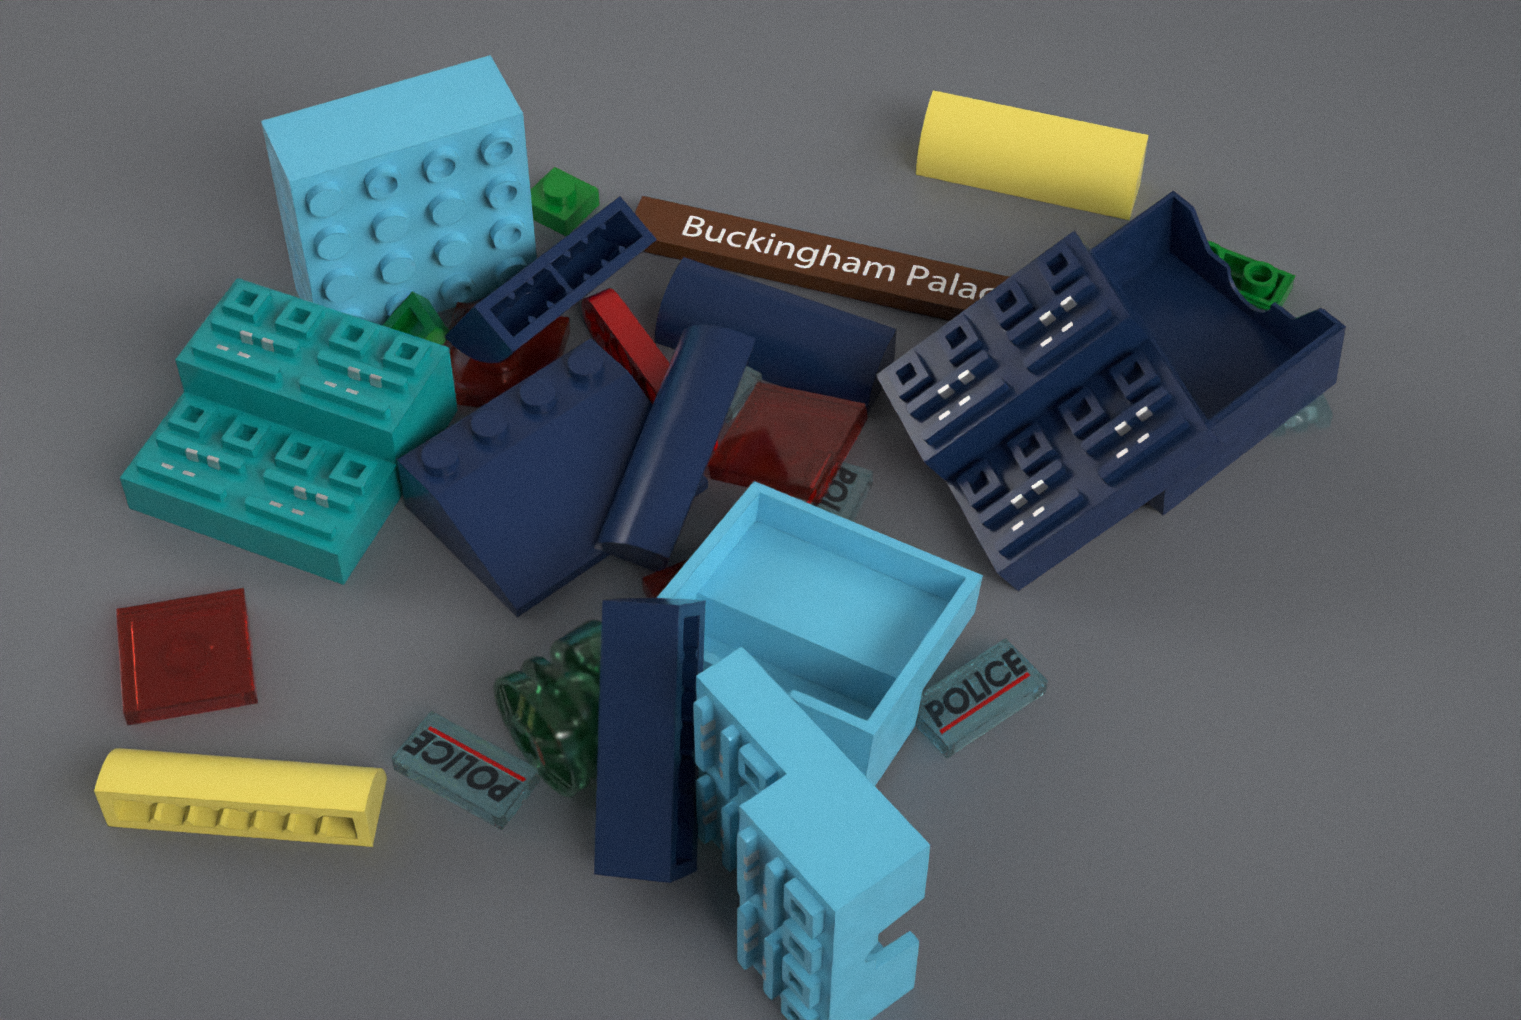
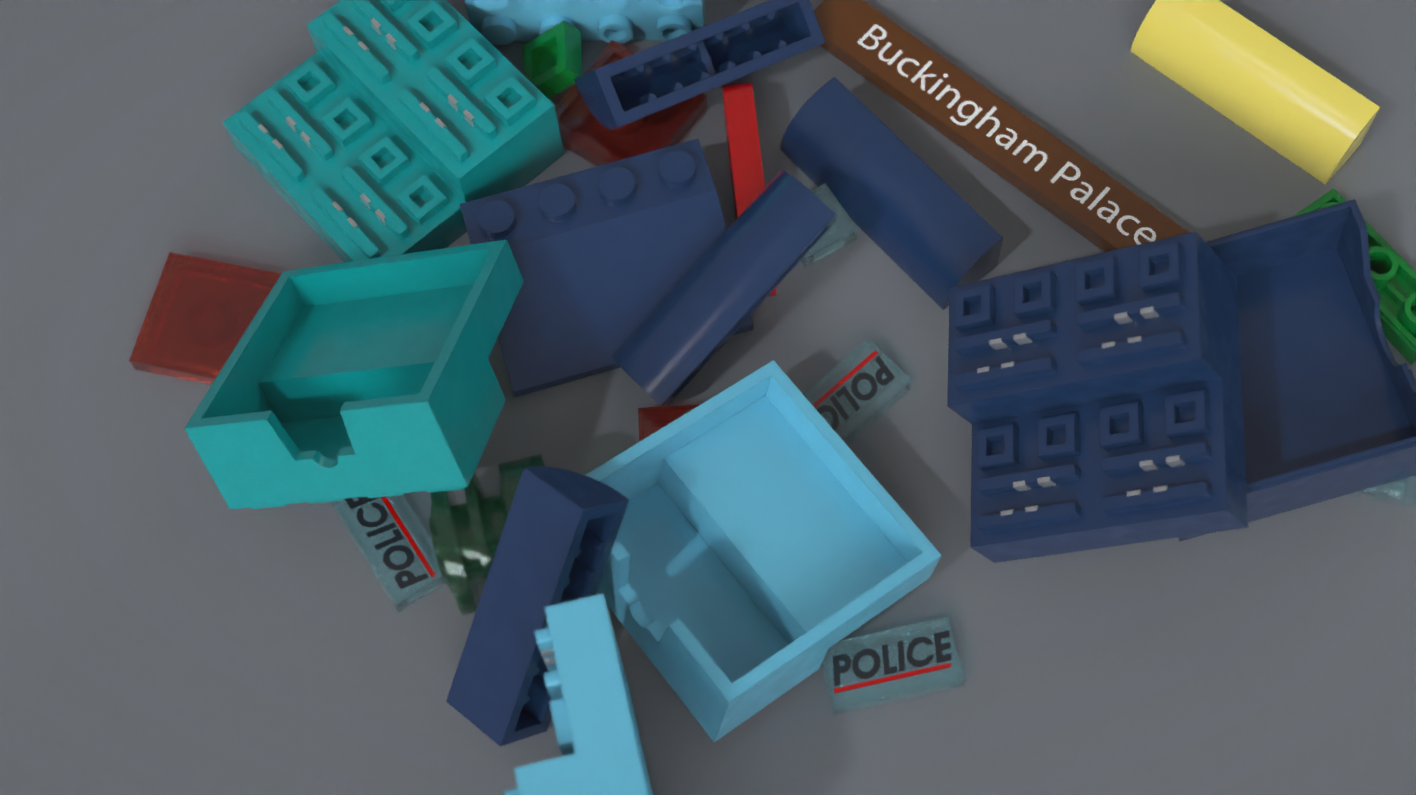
camera: 30 degrees right, 15 degrees up
light yellow brick [94,748,387,847] -> none
clear red tile [707,382,868,503] -> none
none -> teal piece [184,239,524,510]

